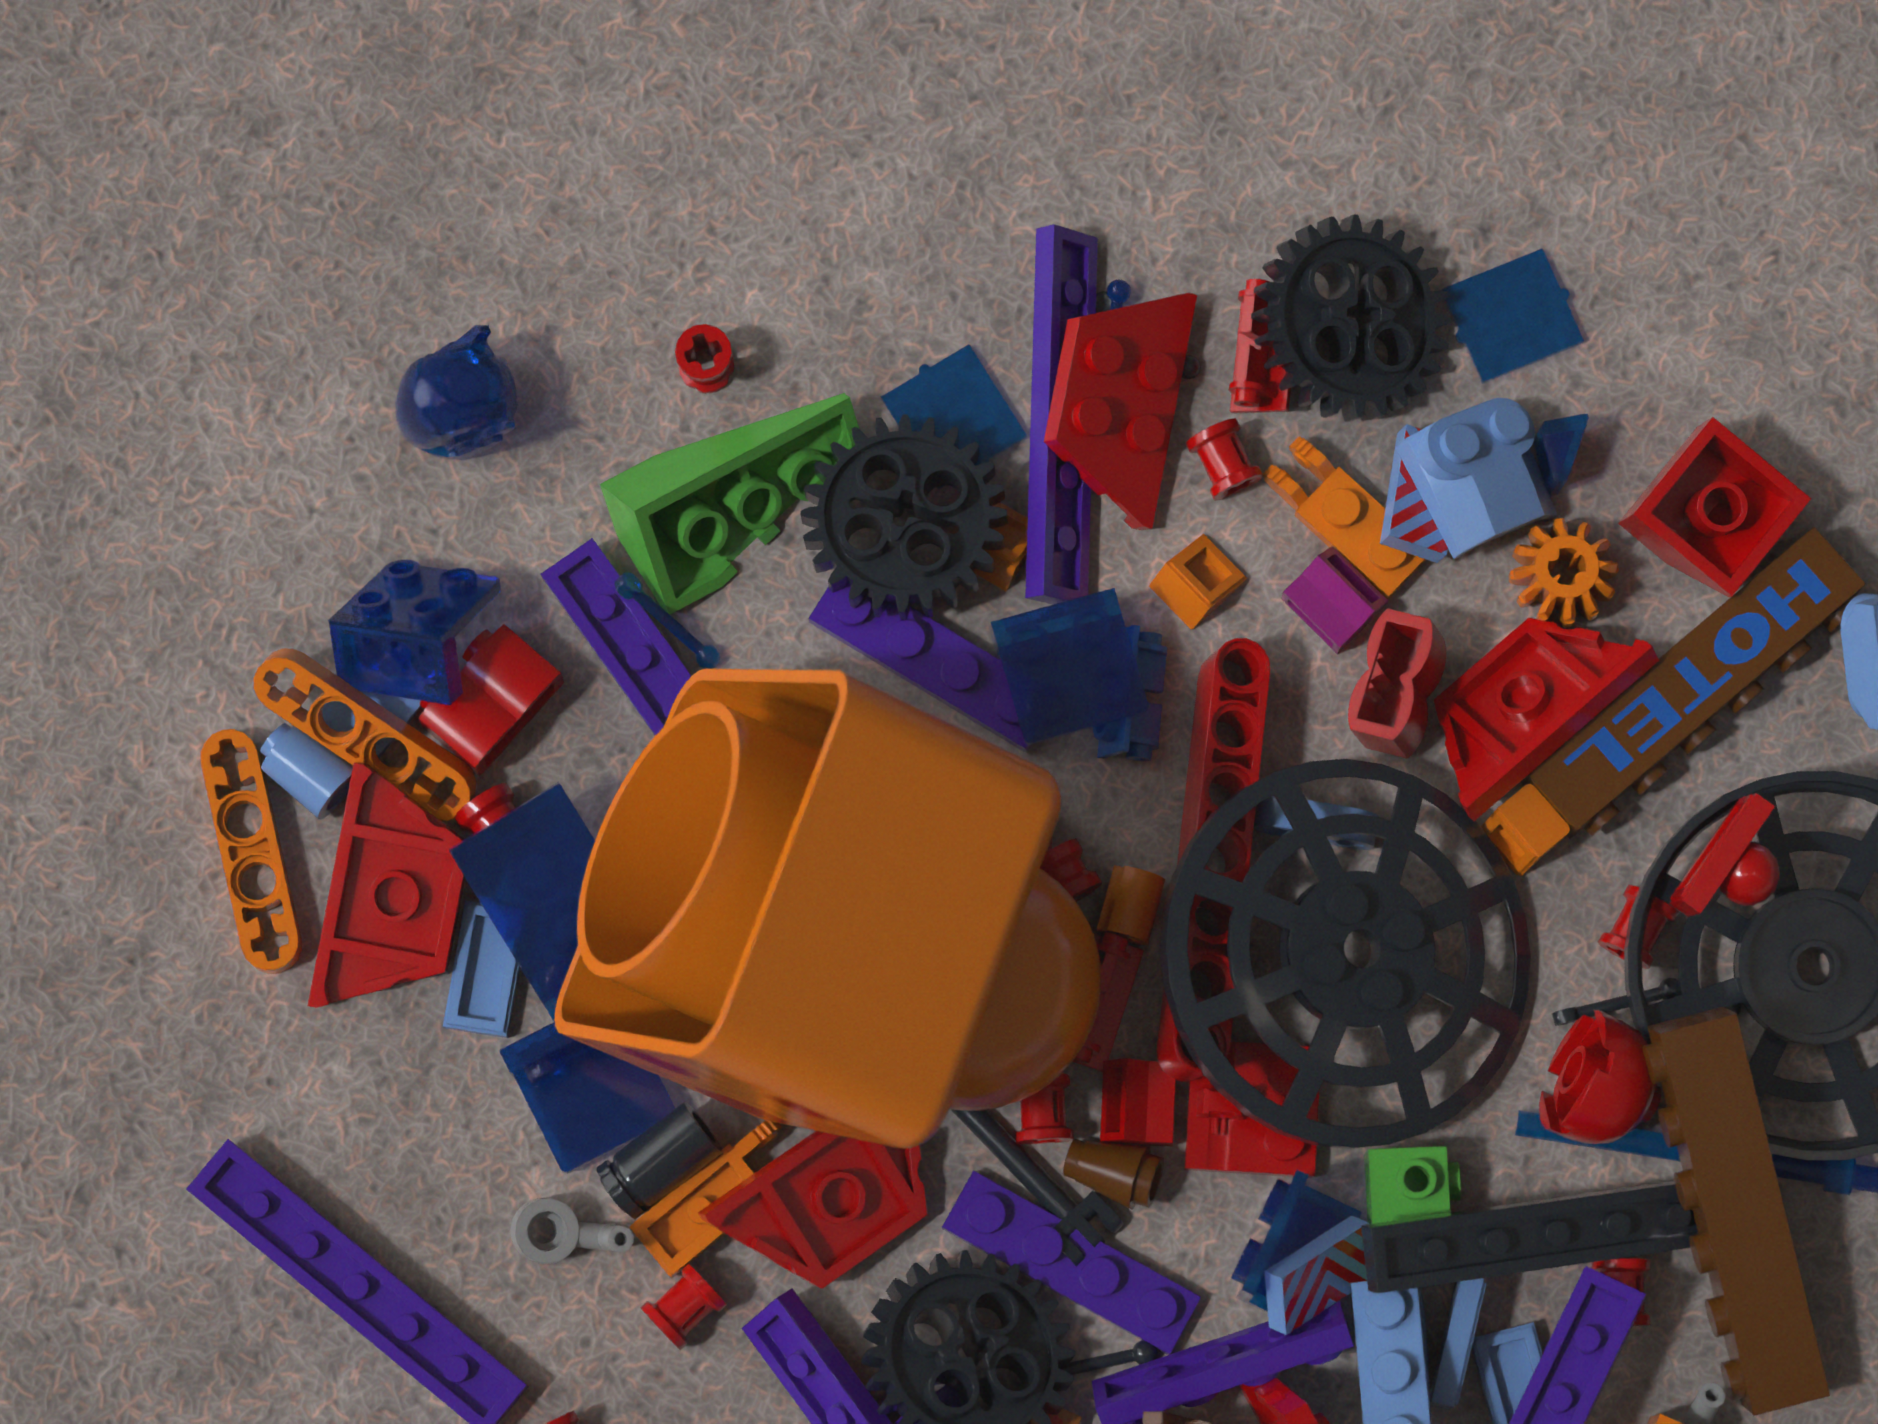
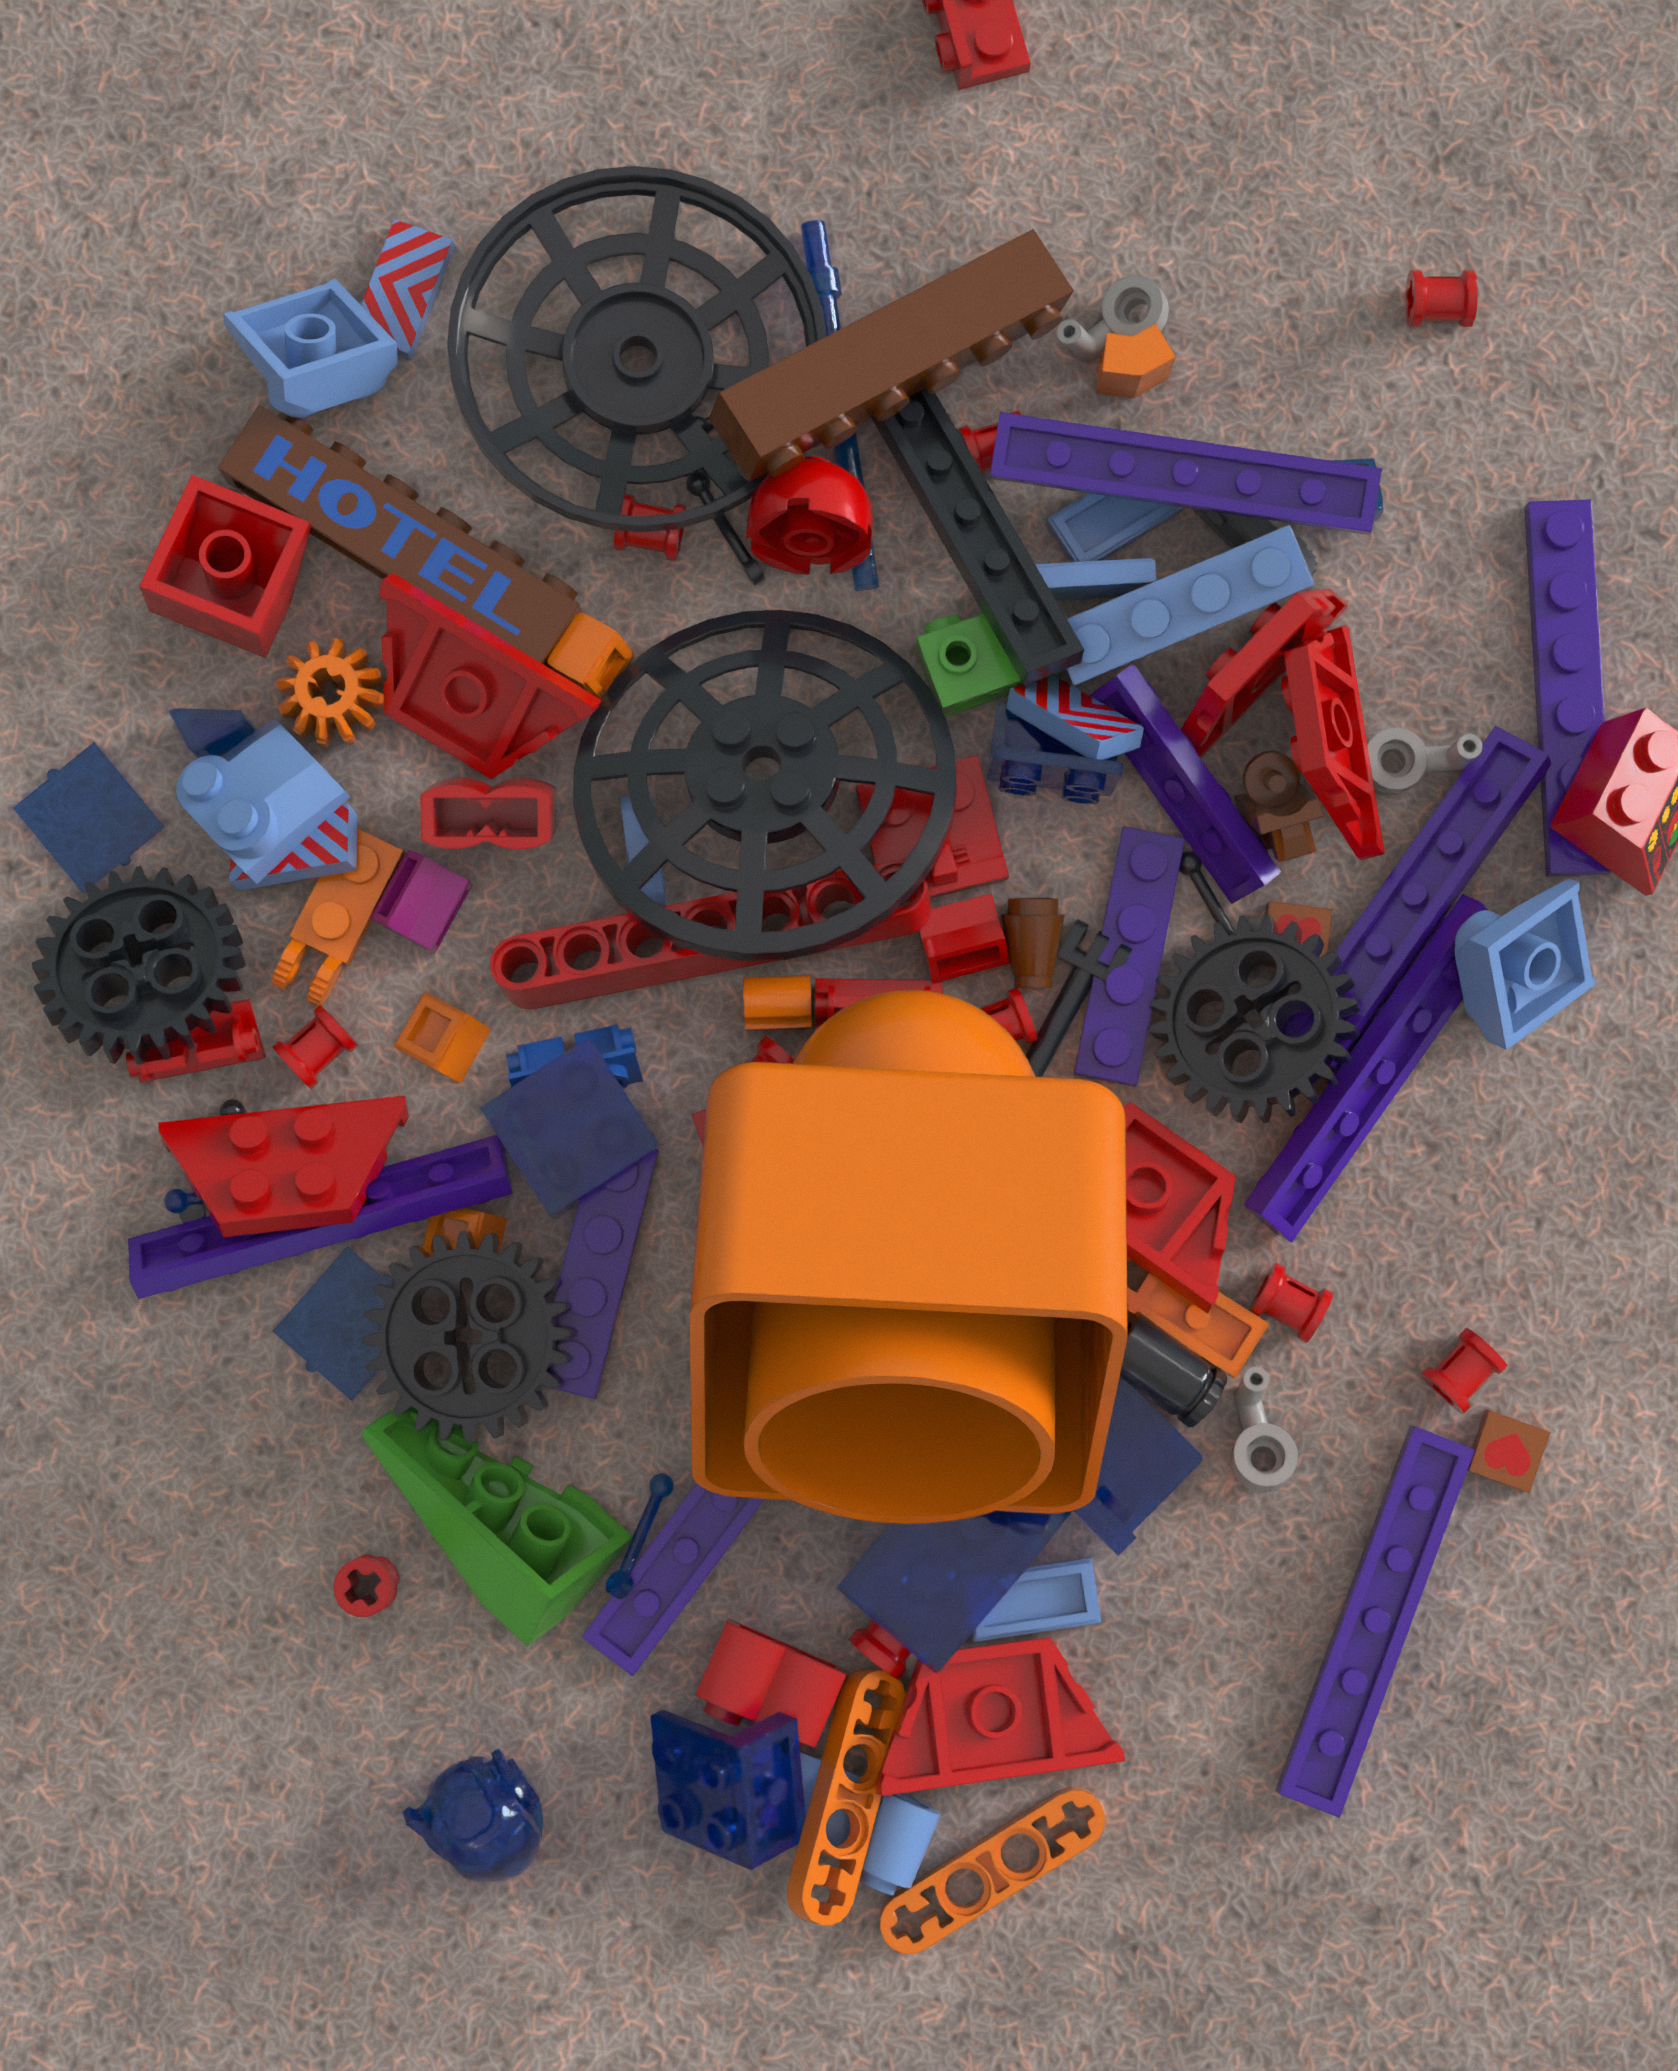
camera: 115 degrees left, 5 degrees up
red tile [1670,793,1780,917] -> none

